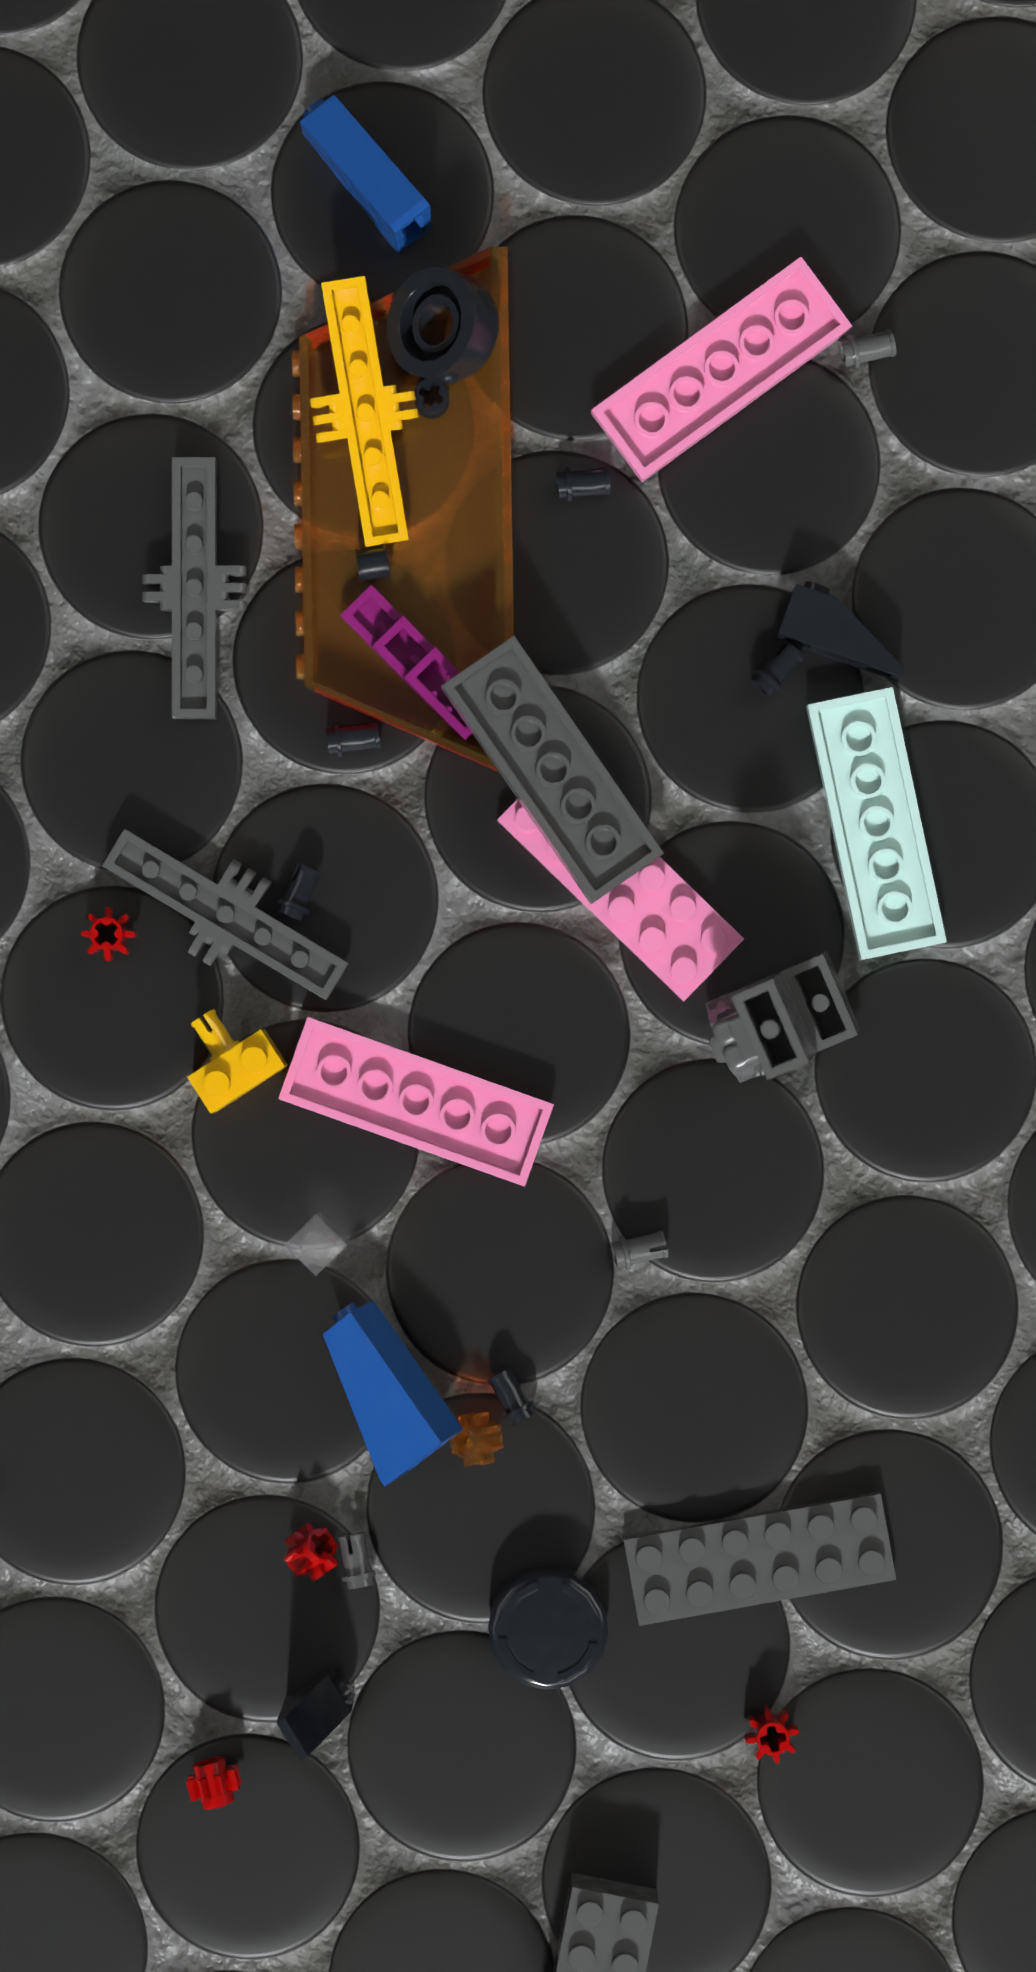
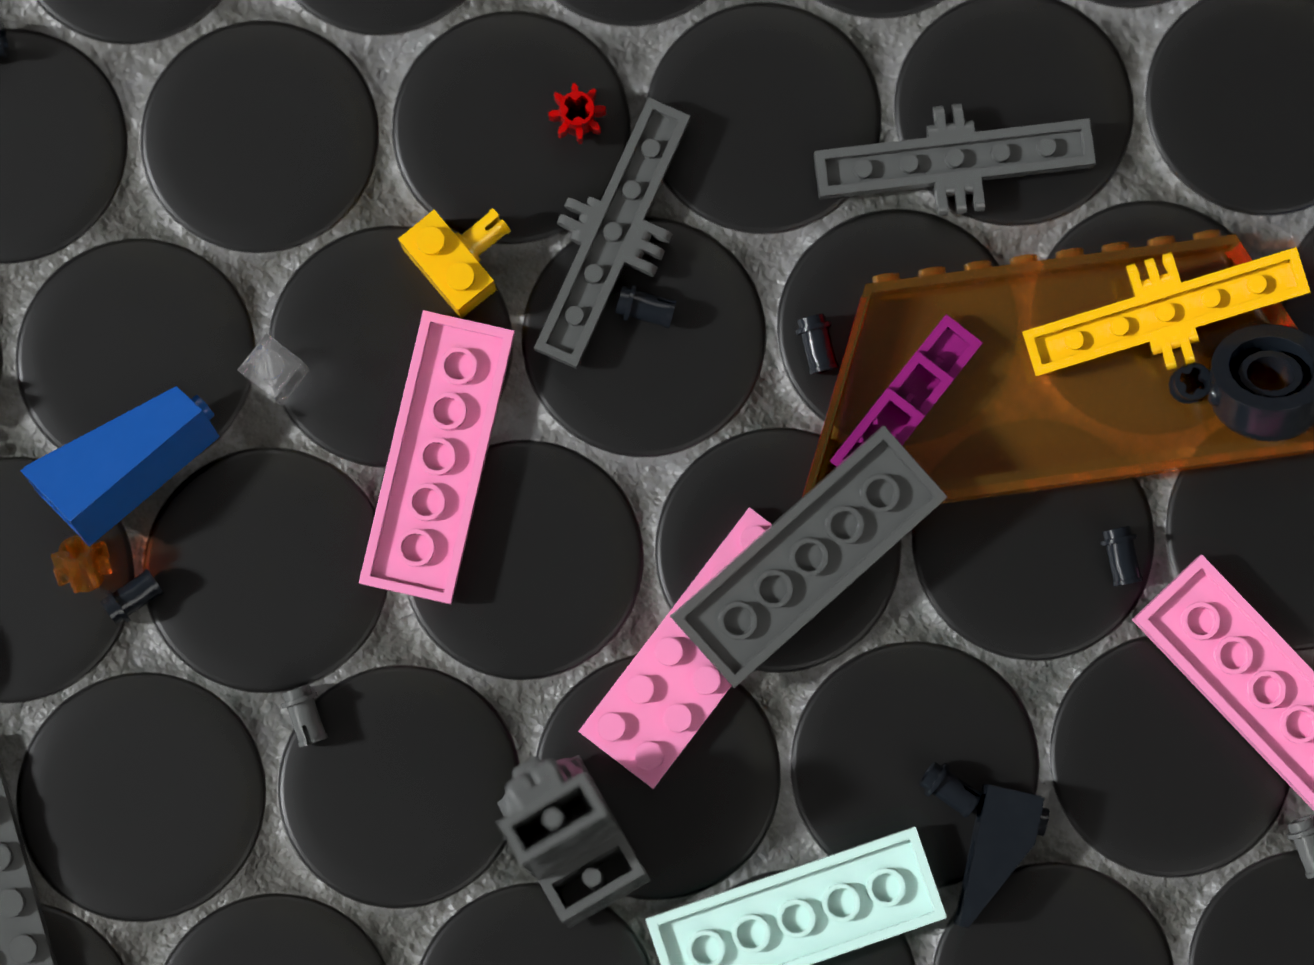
camera: 80 degrees right, 5 degrees down
black axle [355,544,391,583] -> none

